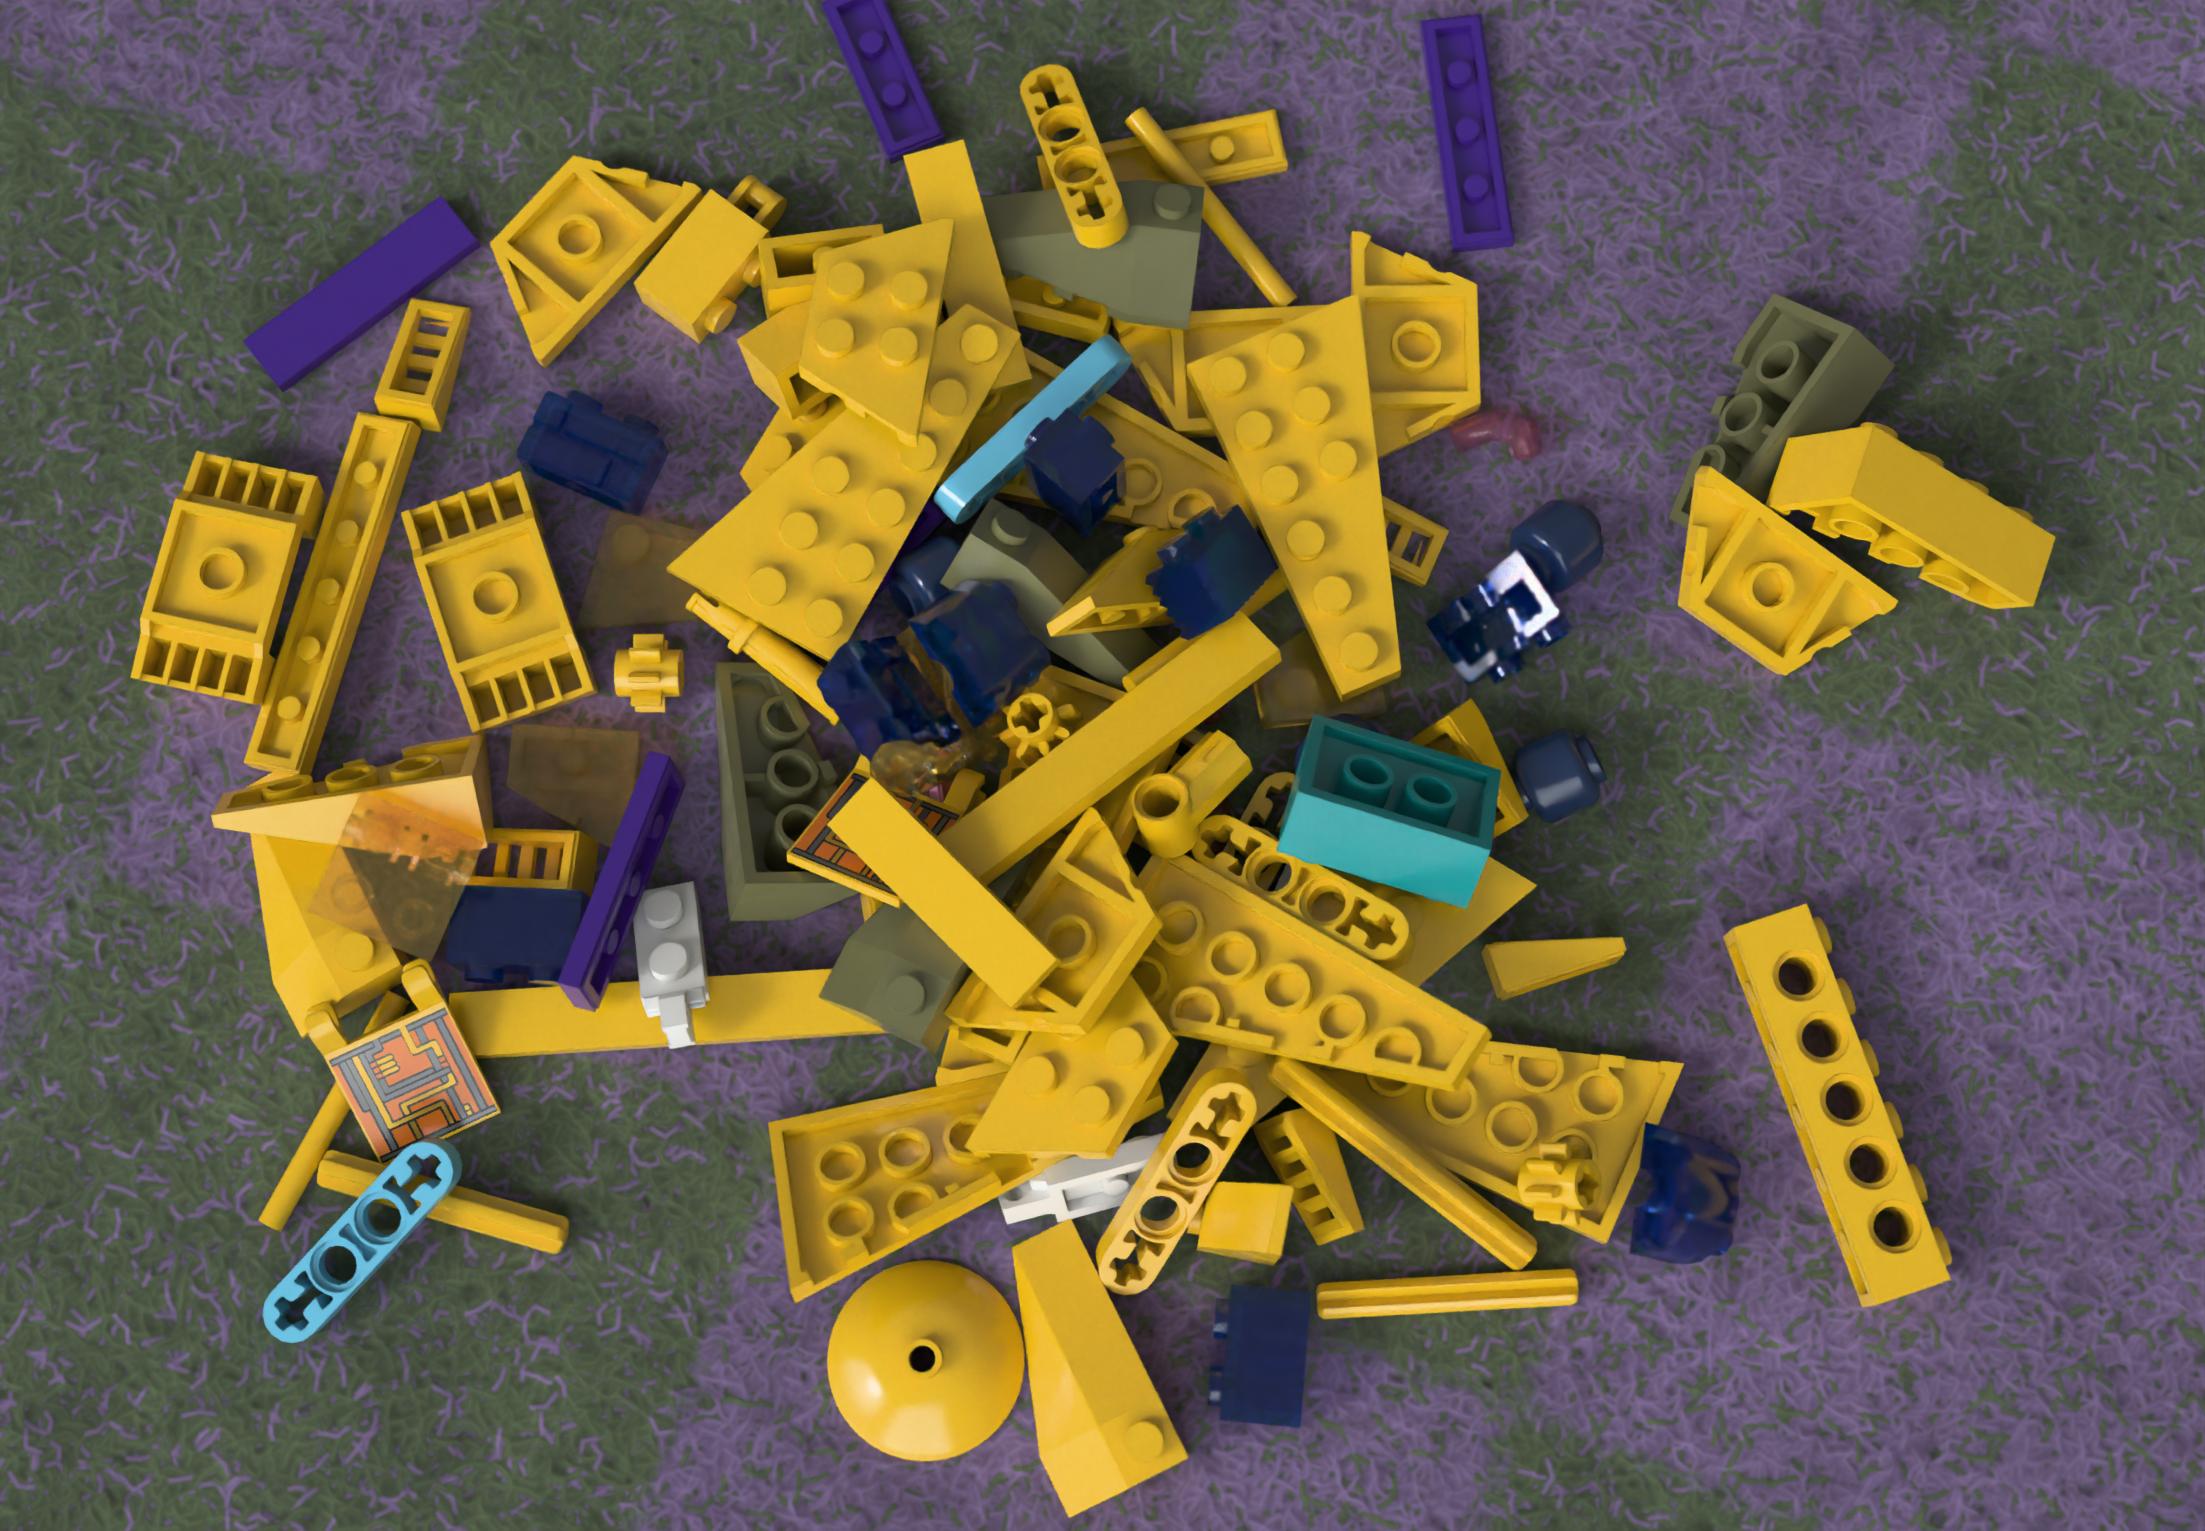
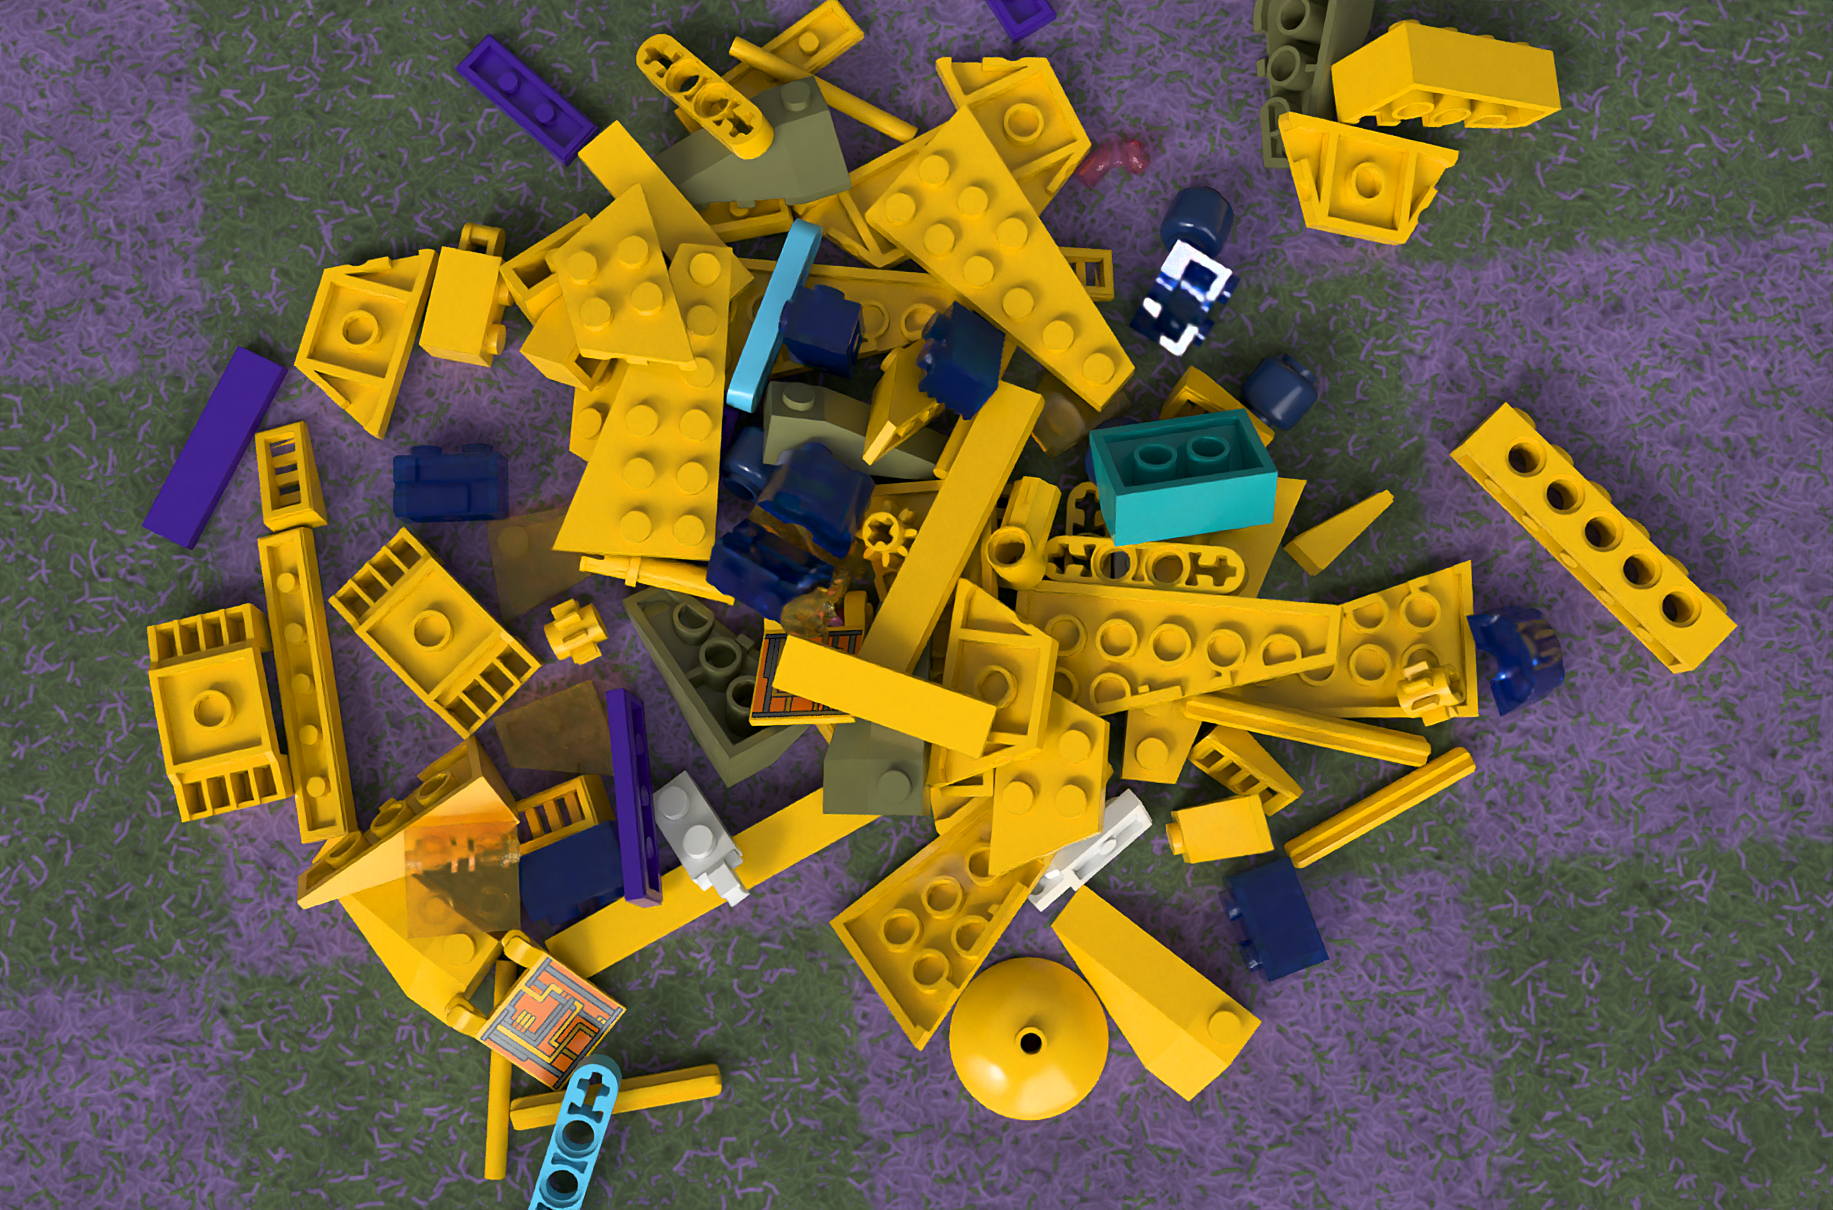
camera: 25 degrees left, 5 degrees up
yellow beam [1095,1067,1257,1295] -> none

